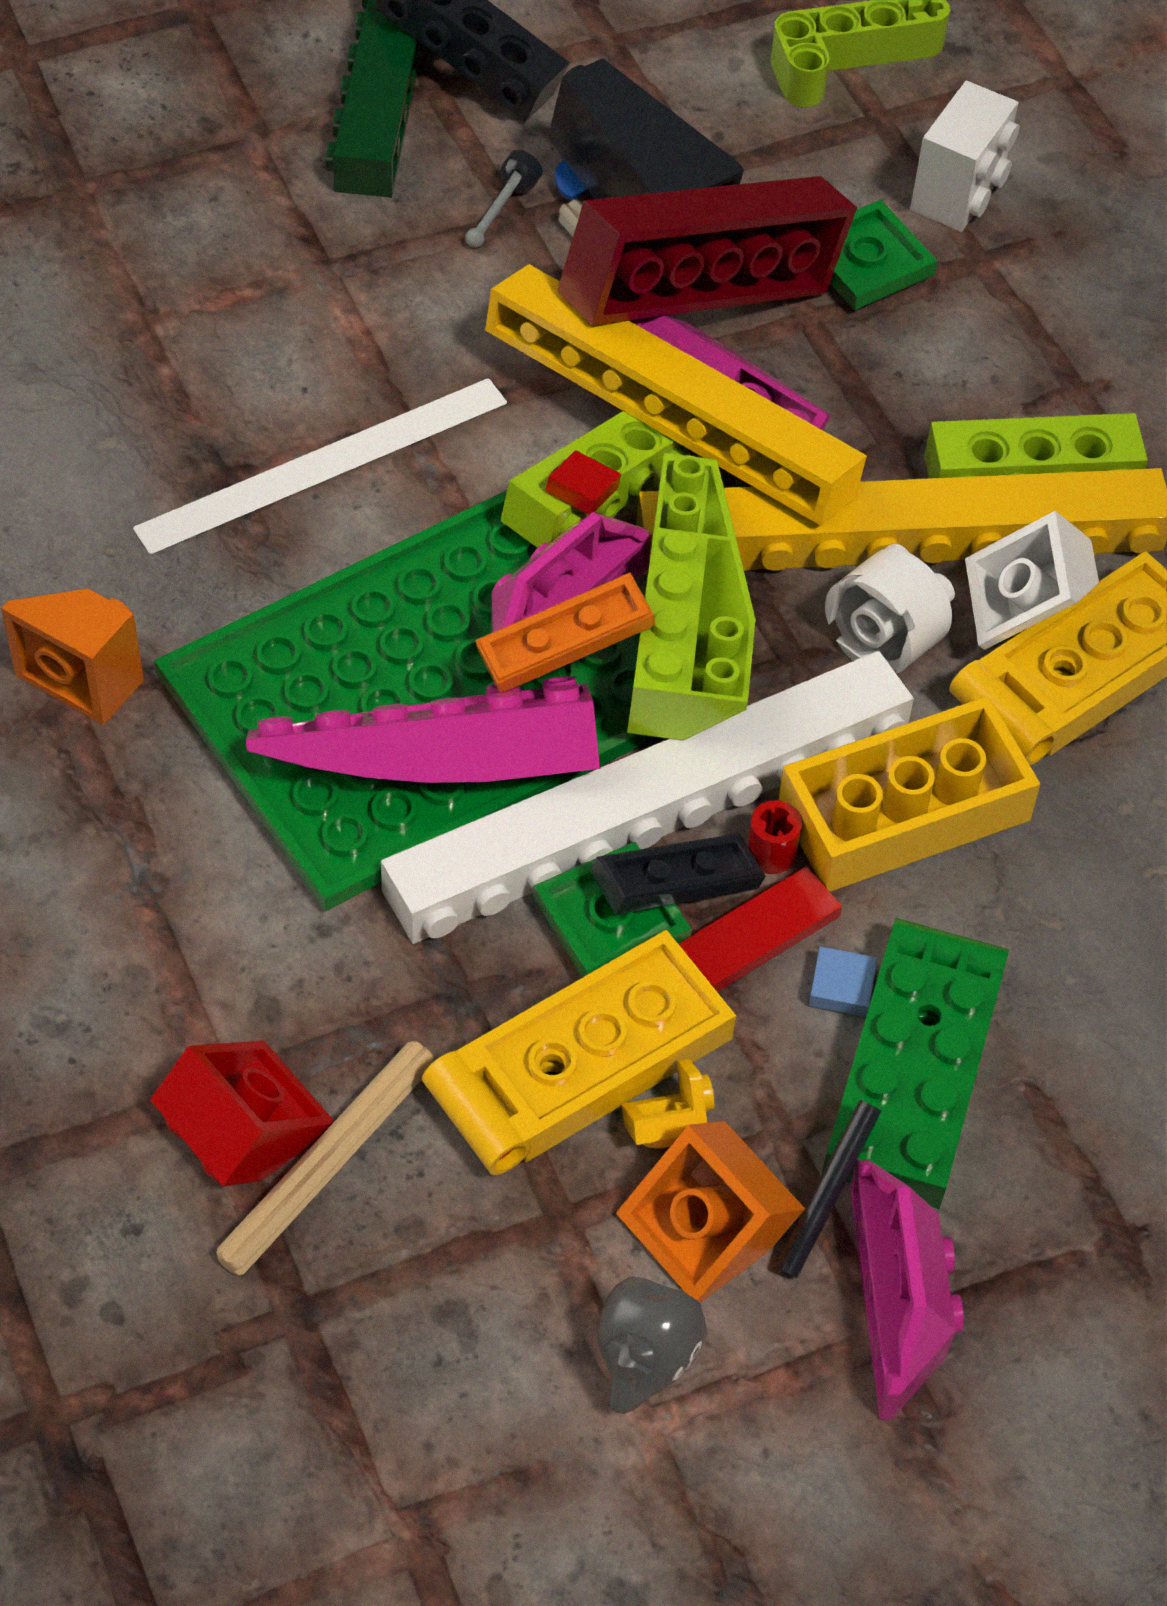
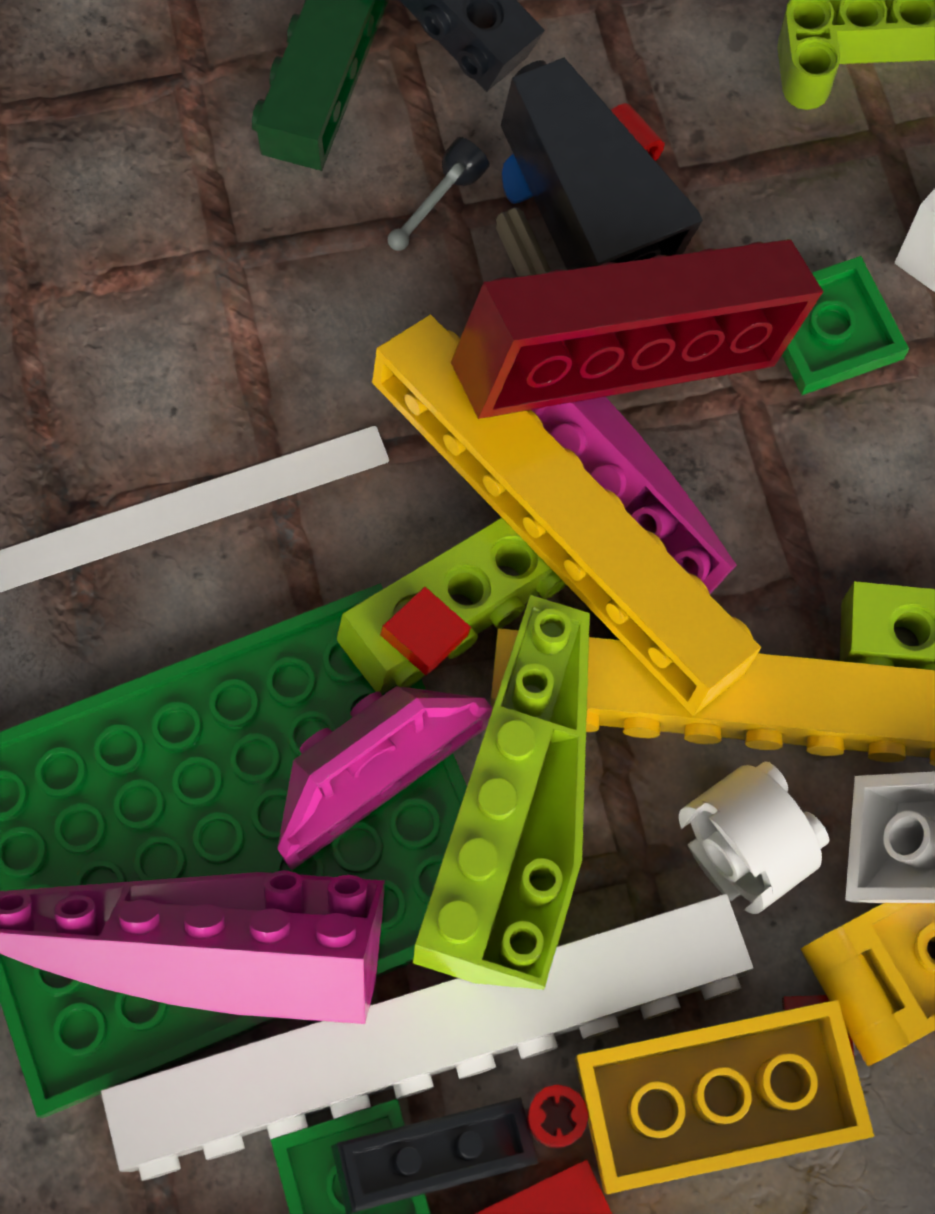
camera: 15 degrees right, 15 degrees up
orange tile [475,573,655,692] -> none

